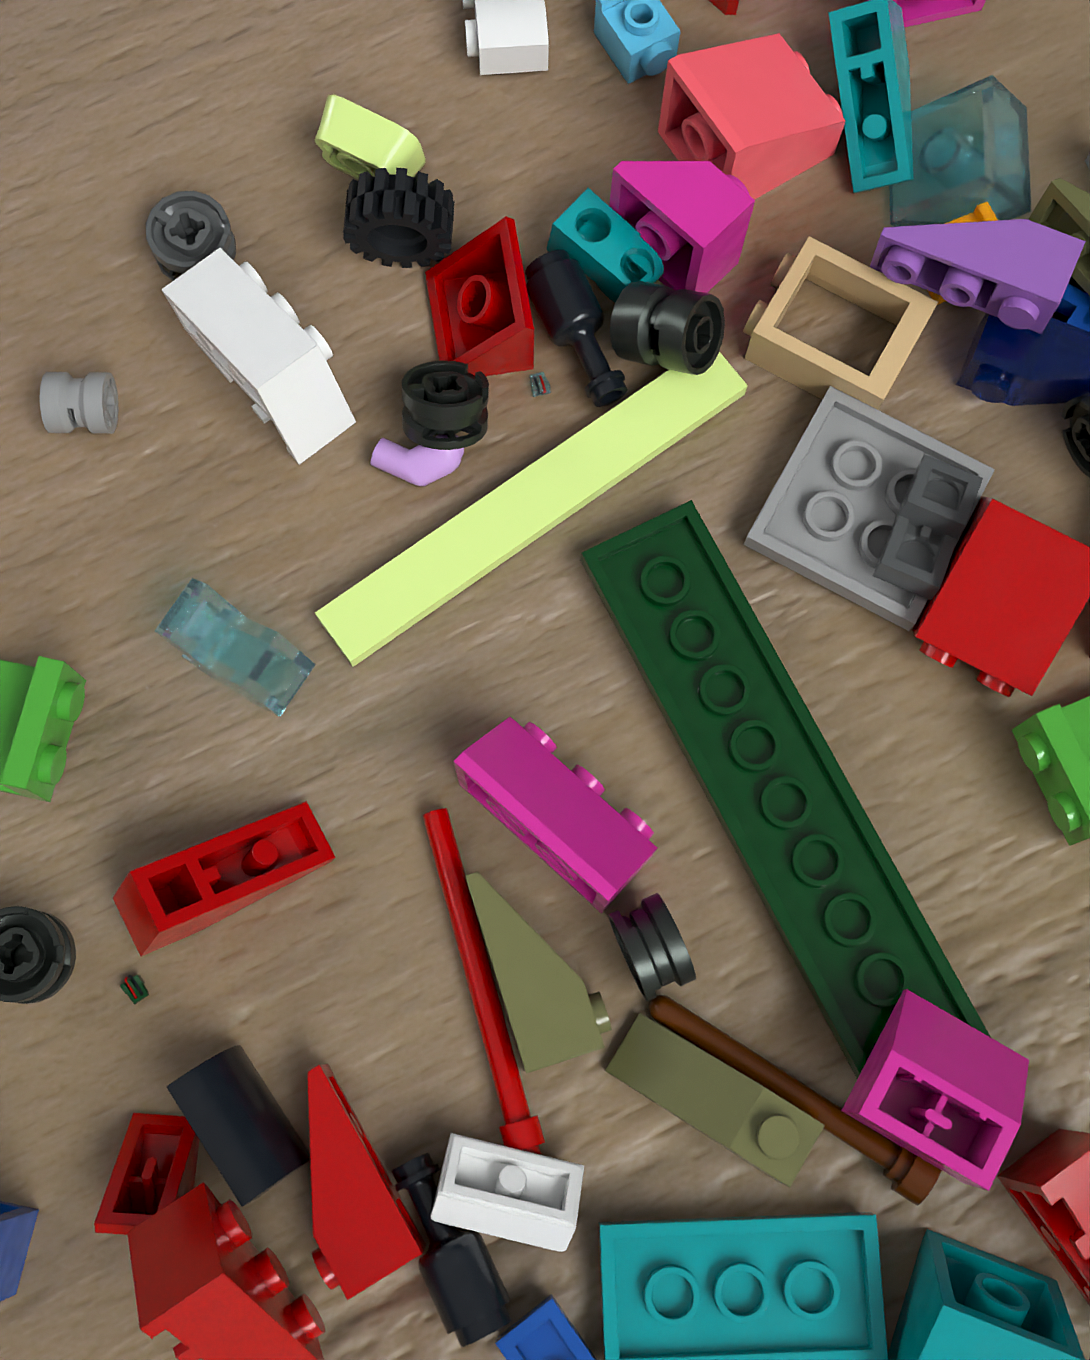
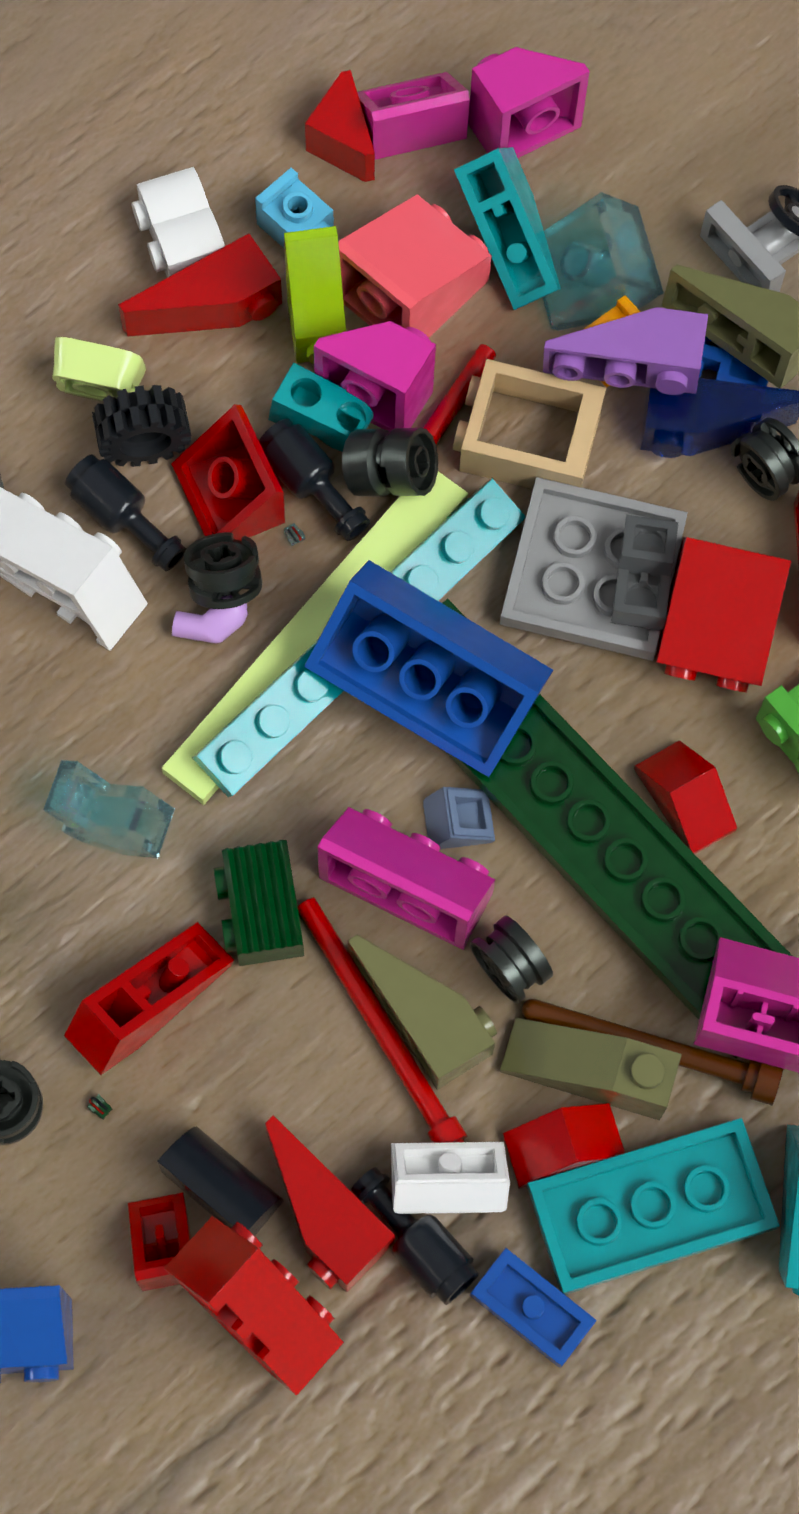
camera: 15 degrees left, 5 degrees down
none -> black piece [65,454,187,571]
none -> red slope [118,233,282,337]
none -> plate [192,478,526,797]
none -> dark green brick [213,840,304,966]
none -> lime slope [284,226,346,364]
none -> blue slope [304,560,553,777]
none -> red bar [423,344,496,444]
none -> sand blue slope [423,787,495,849]
none -> red slope [502,1103,625,1189]
none -> red slope [634,740,737,854]

